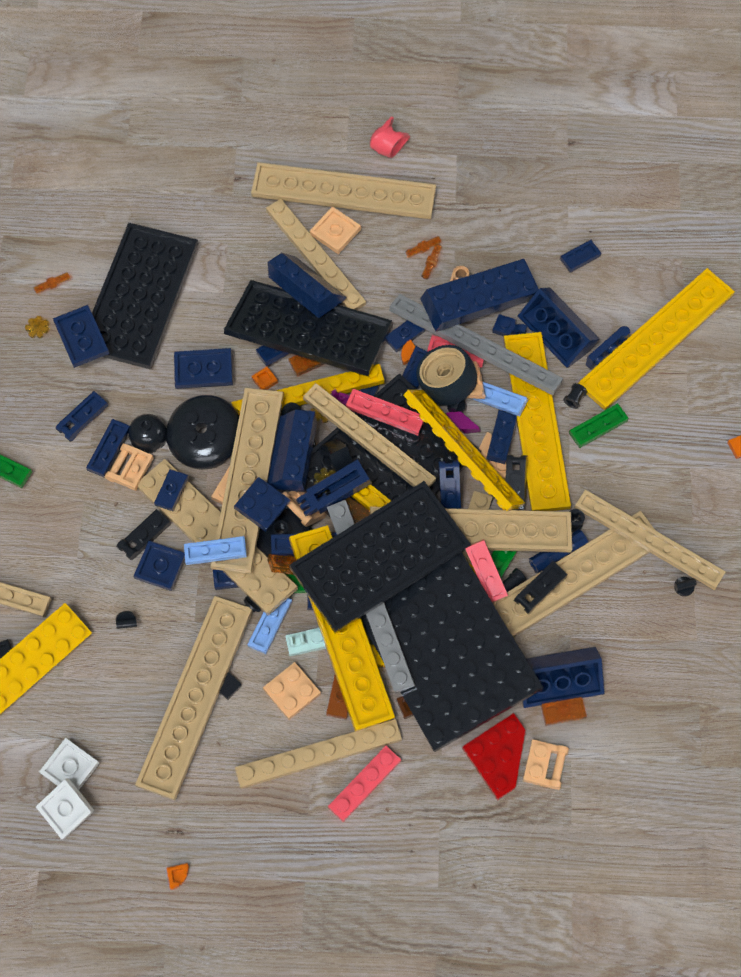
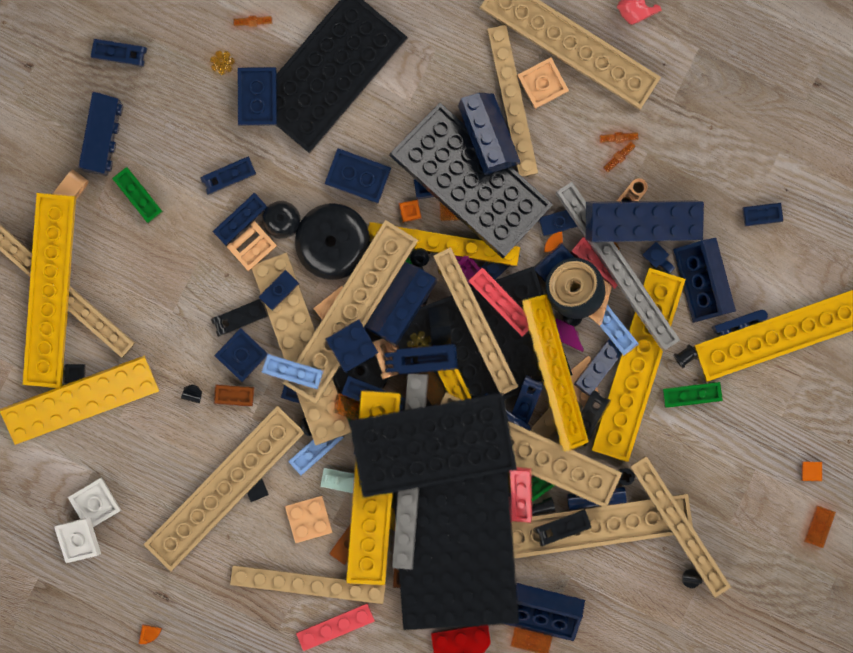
camera: 25 degrees right, 20 degrees up
none -> dark orange plate [214,385,254,406]

